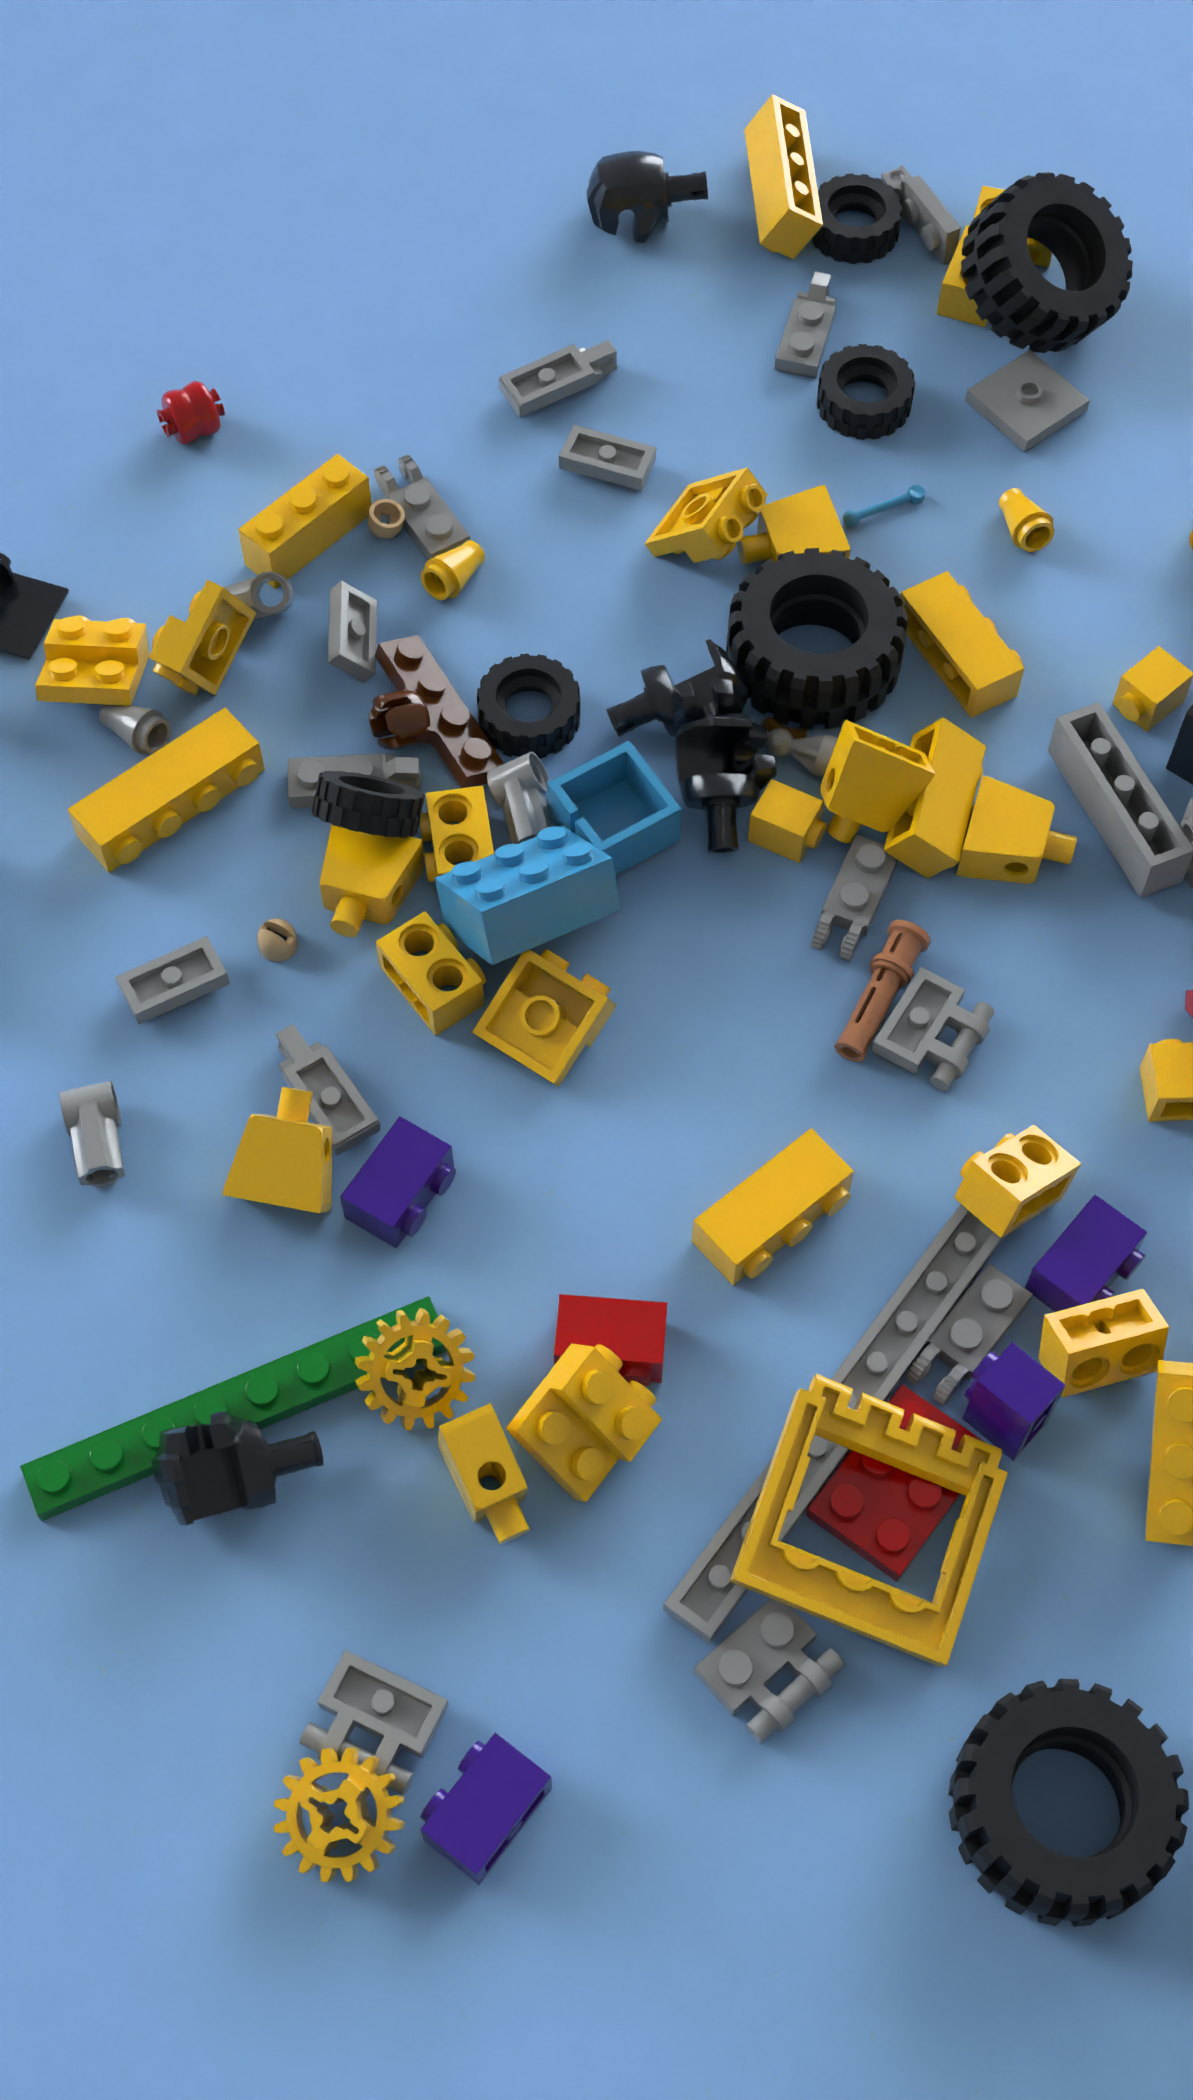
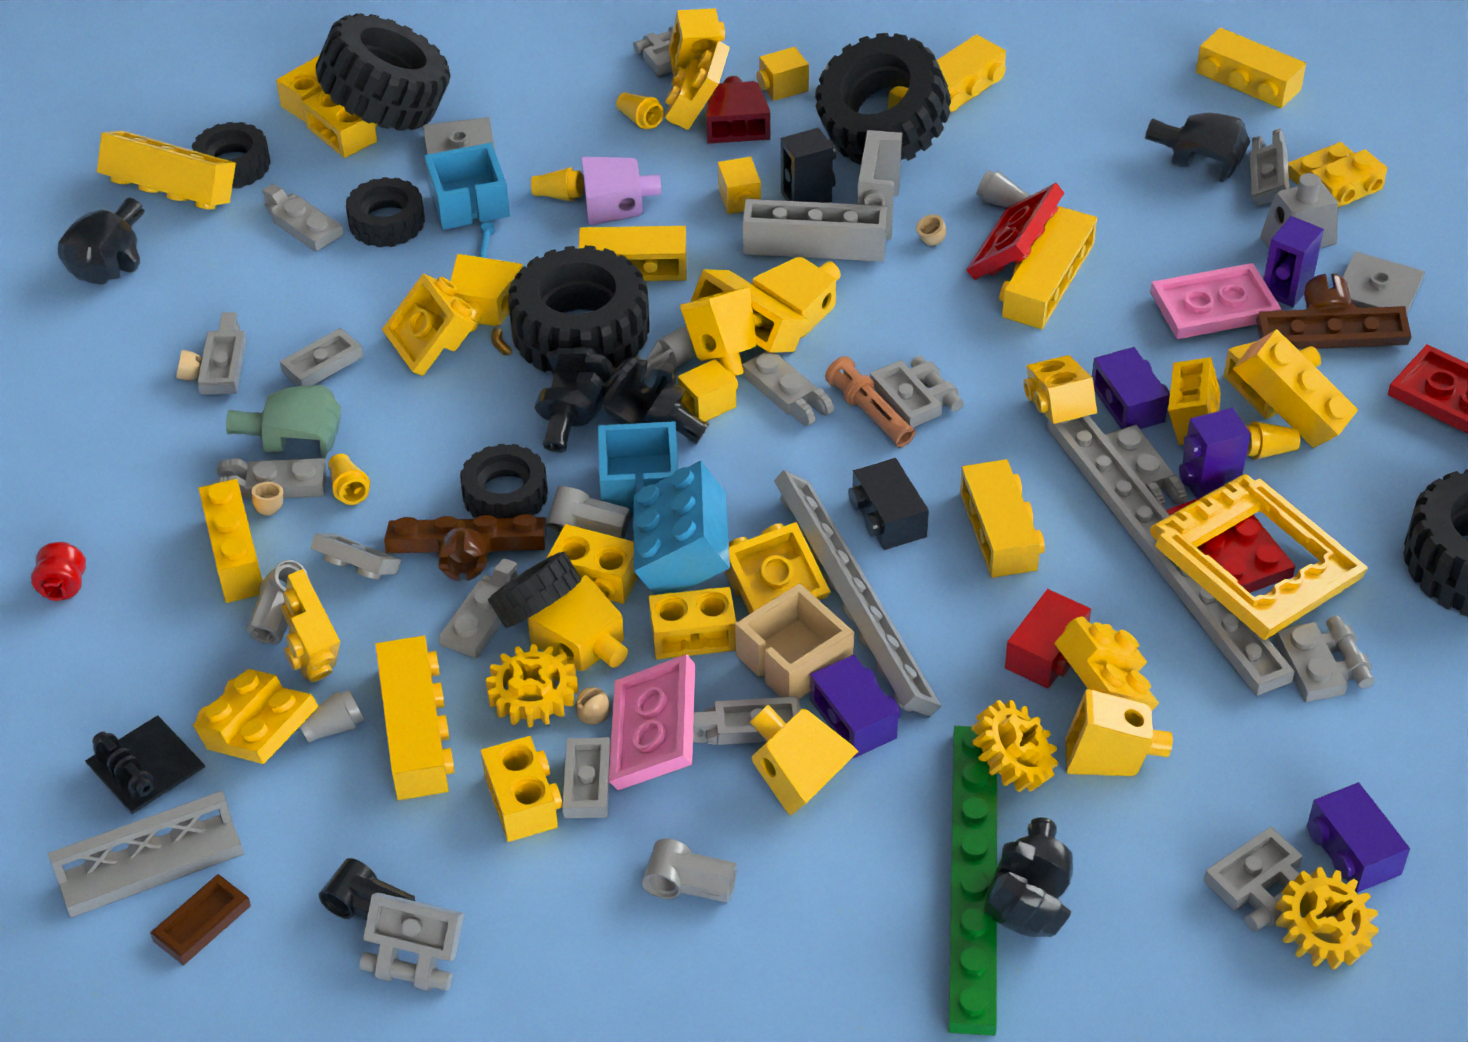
camera: 60 degrees left, 15 degrees down
light grey hinge [881,165,961,265] -> none
none -> tan hinge [176,350,202,381]
none -> sand green piece [226,385,341,458]
none -> dark azure piece [424,142,510,230]
none -> yellow brick [480,736,562,842]
none -> yellow gear [486,644,578,727]
none -> lavender torso [582,157,661,225]
none -> bright pink plate [609,654,695,791]
none -> tan piece [735,583,854,699]
none -> light grey plate [774,470,941,717]
none -> black brick [848,458,929,550]
none -> yellow cone [1245,421,1300,460]

